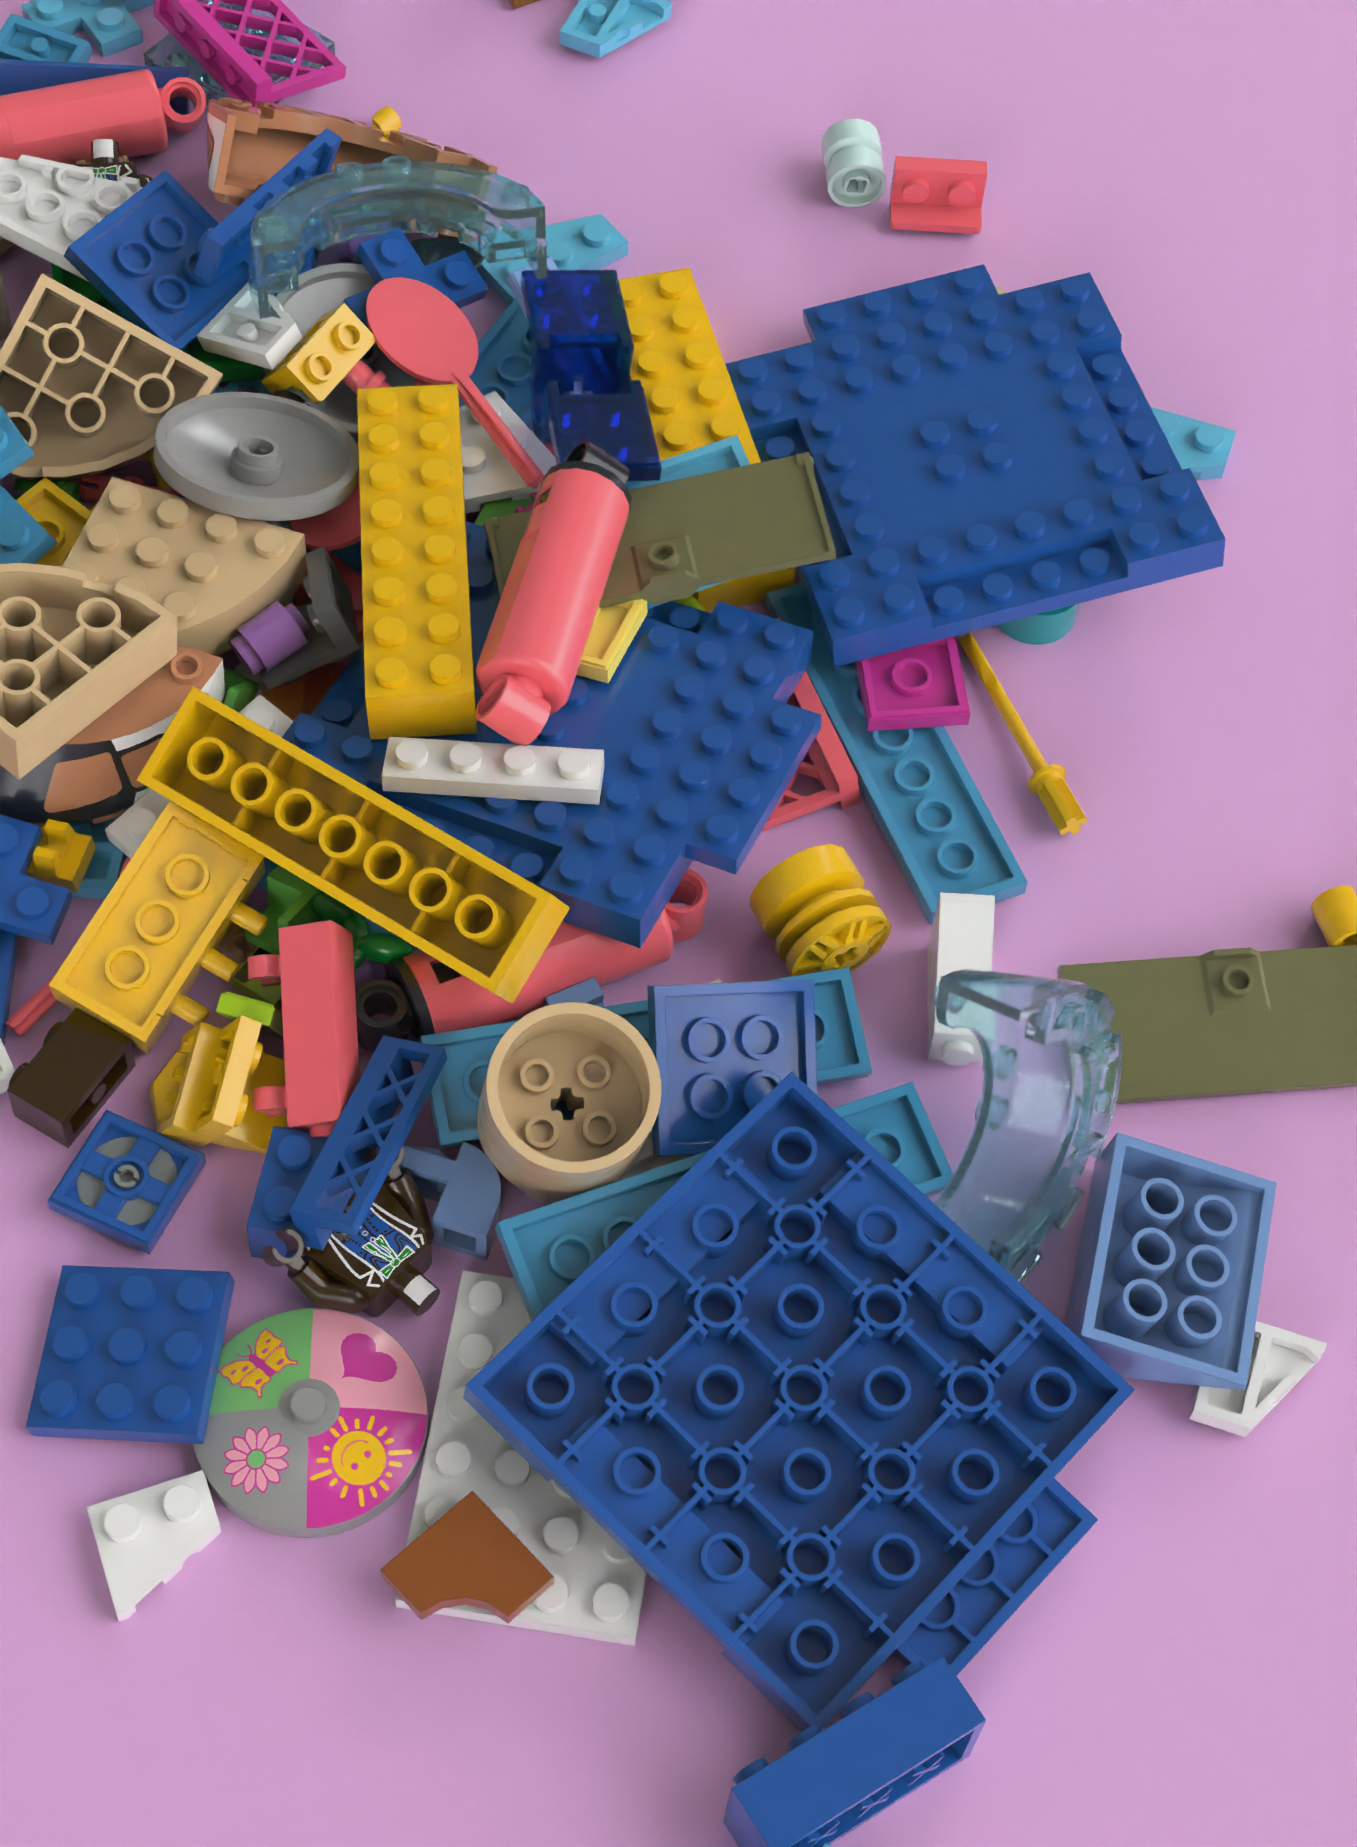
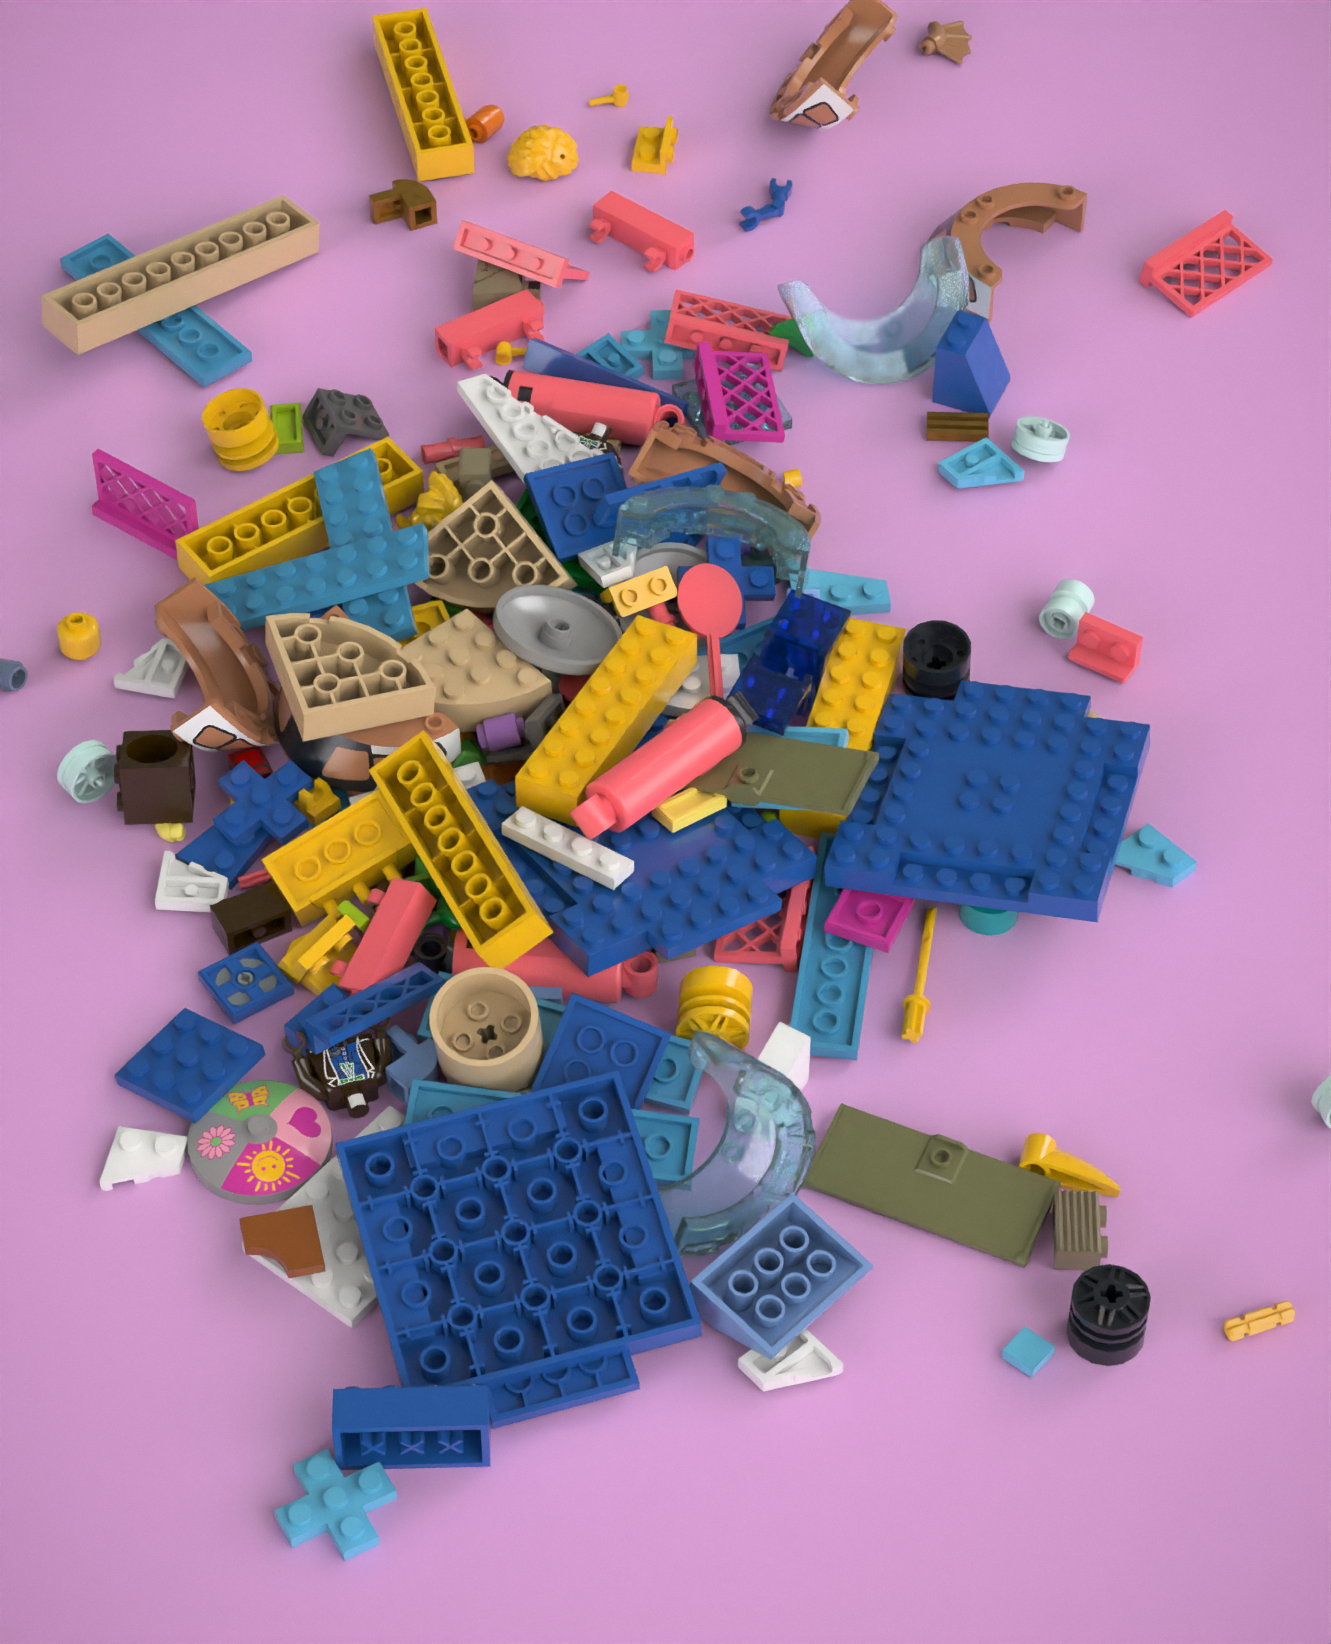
camera: 35 degrees right, 10 degrees down
none -> black wheel [902,620,971,701]

